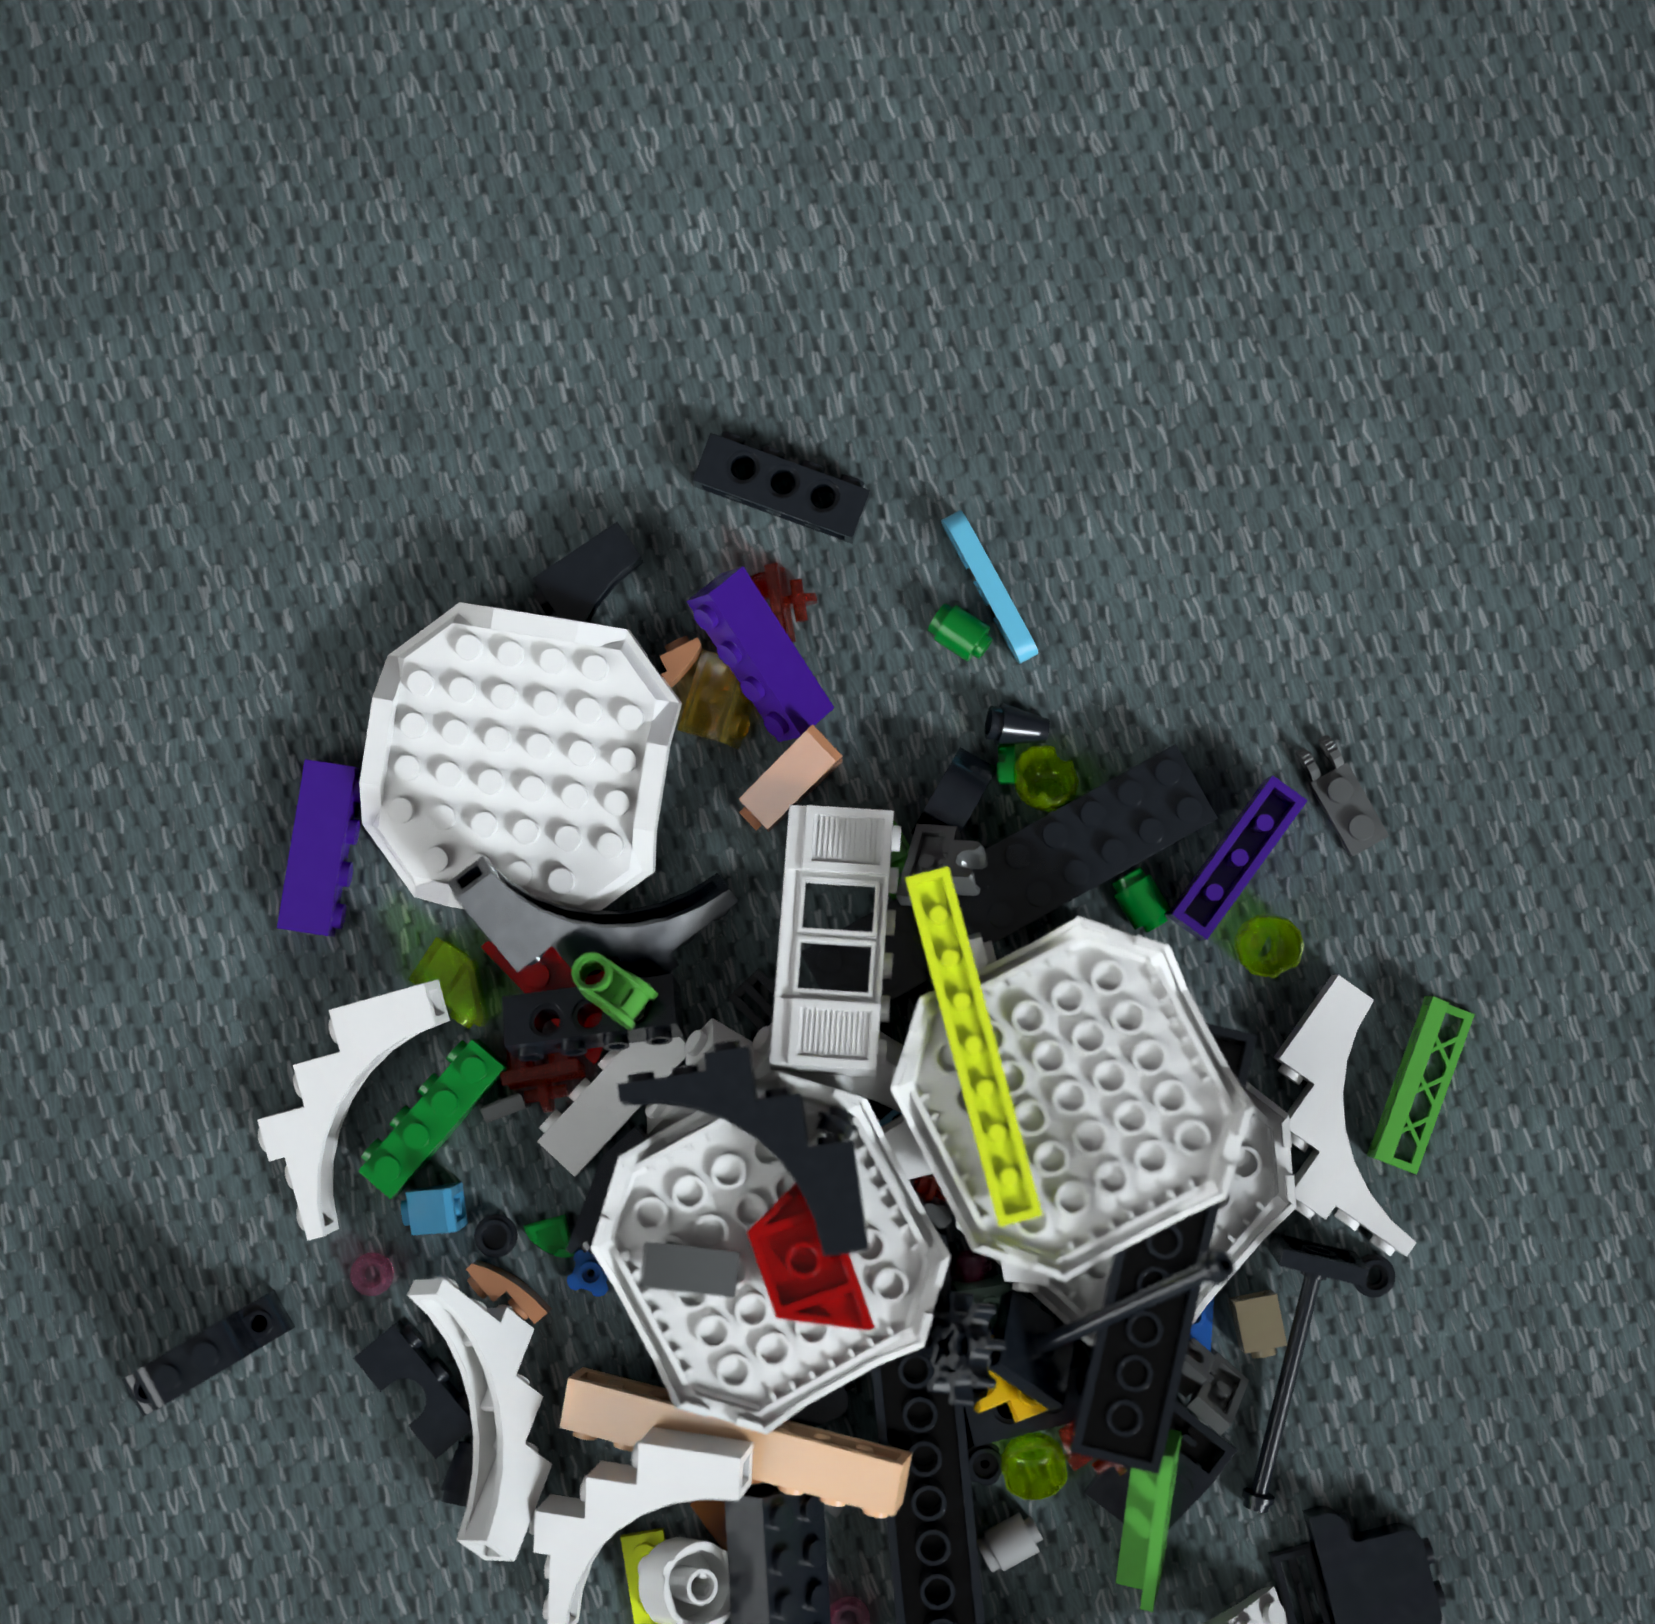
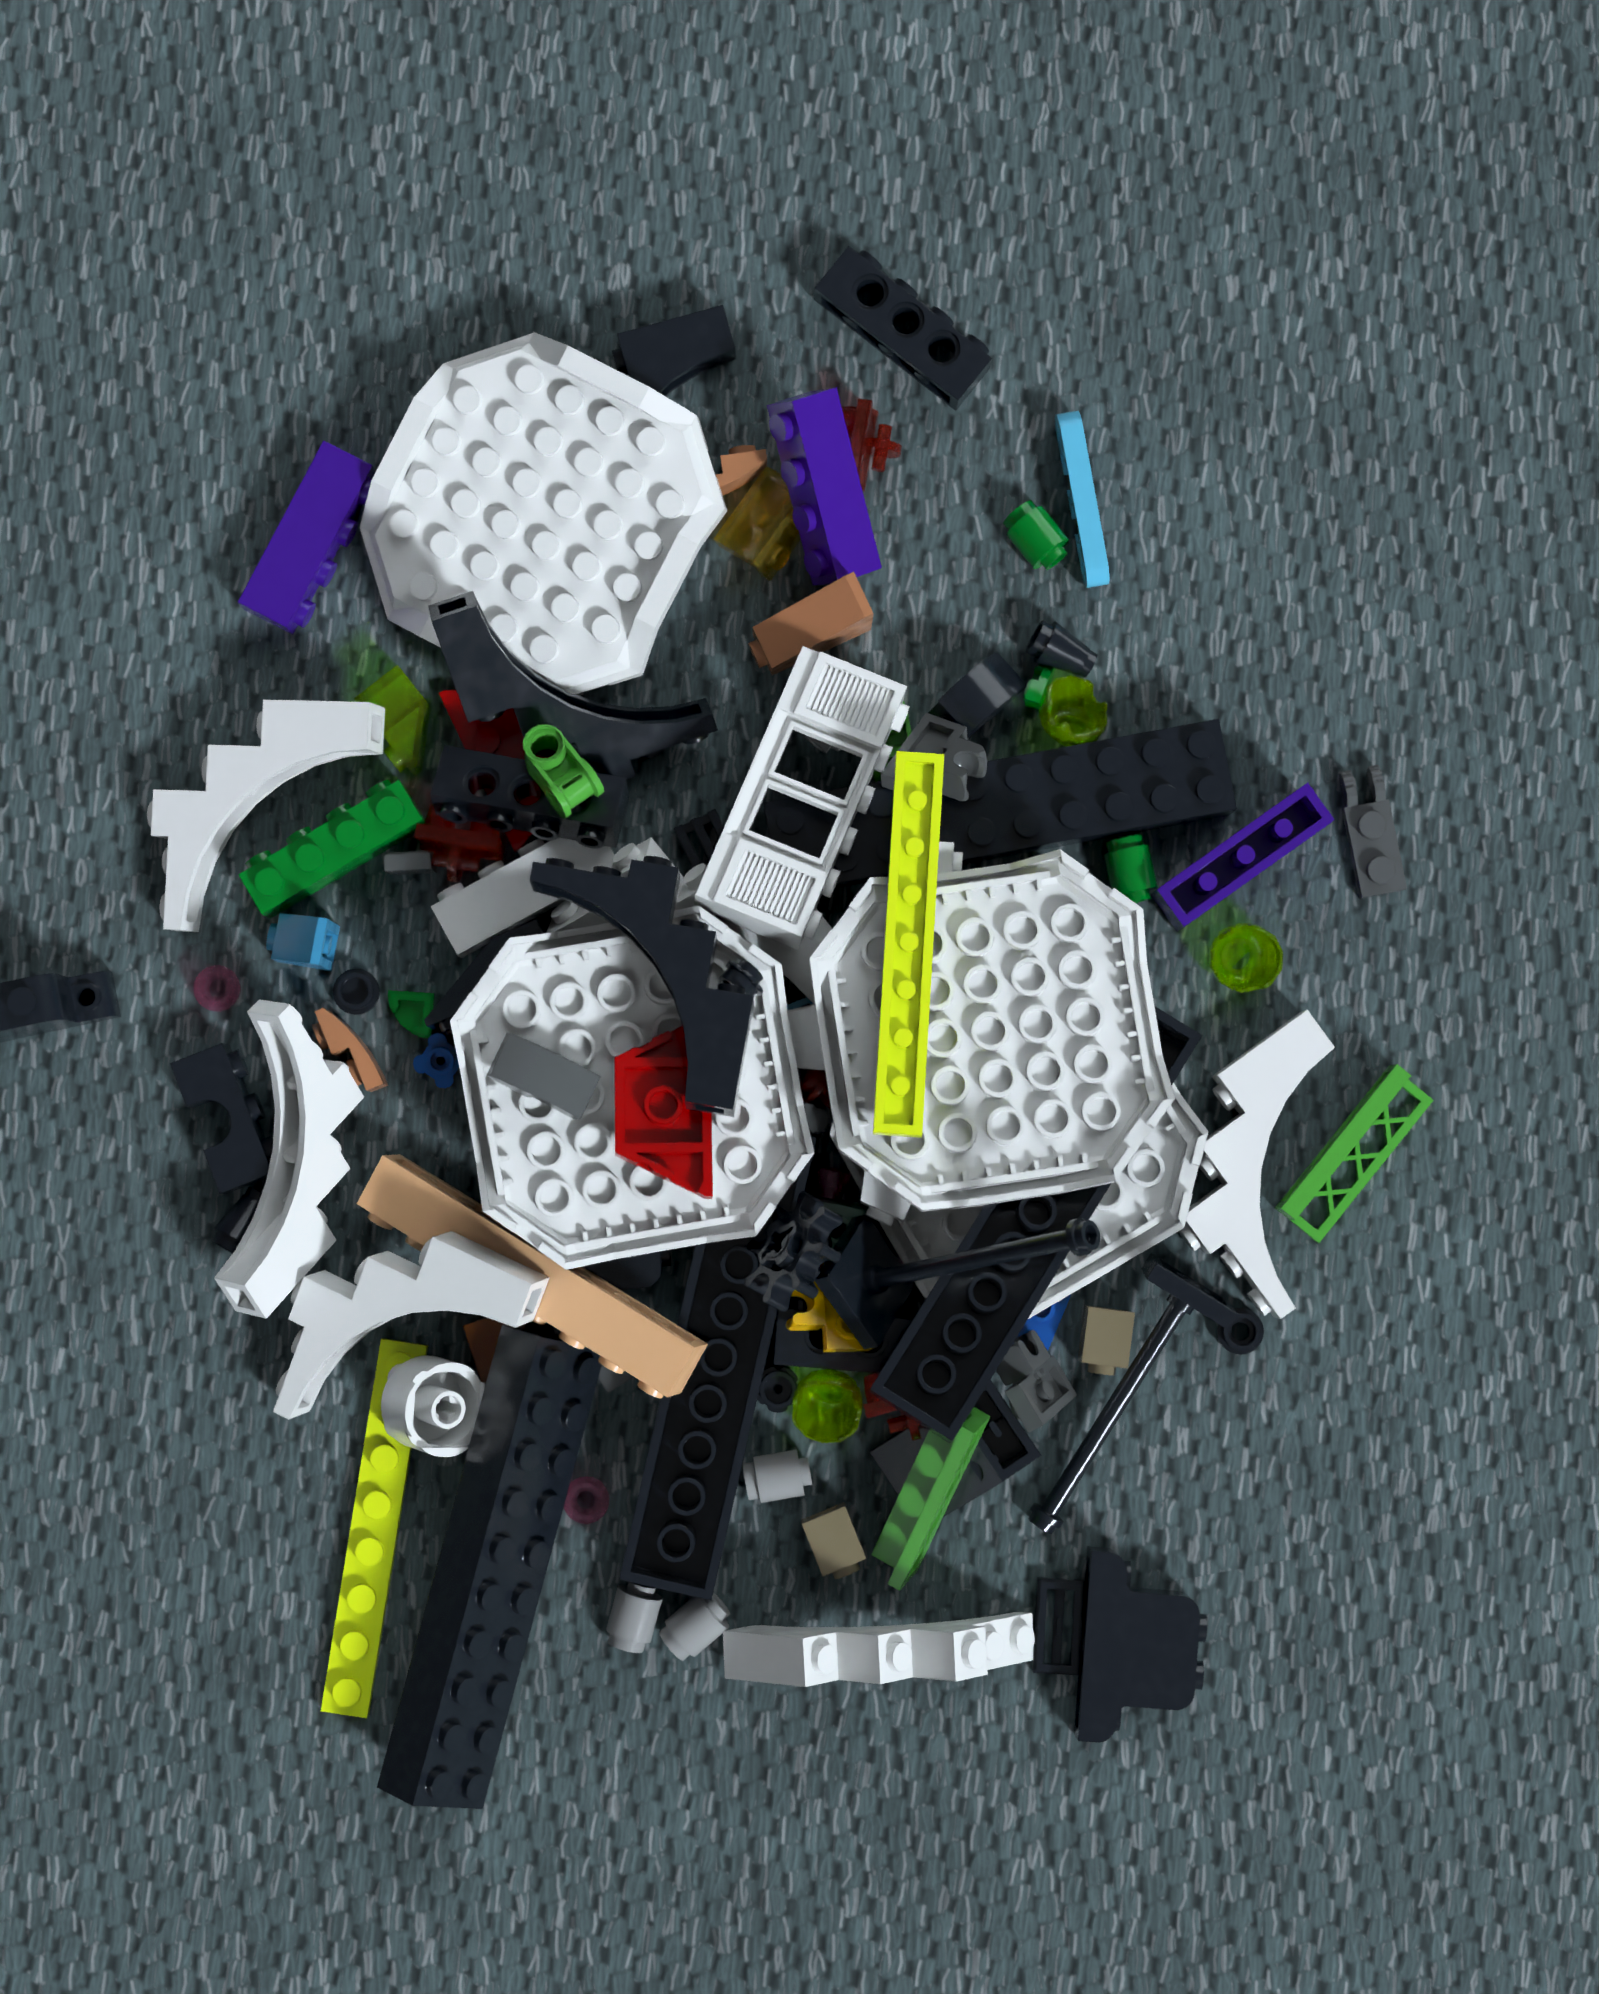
camera: 10 degrees right, 0 degrees up
none -> dark tan brick [801,1502,866,1579]

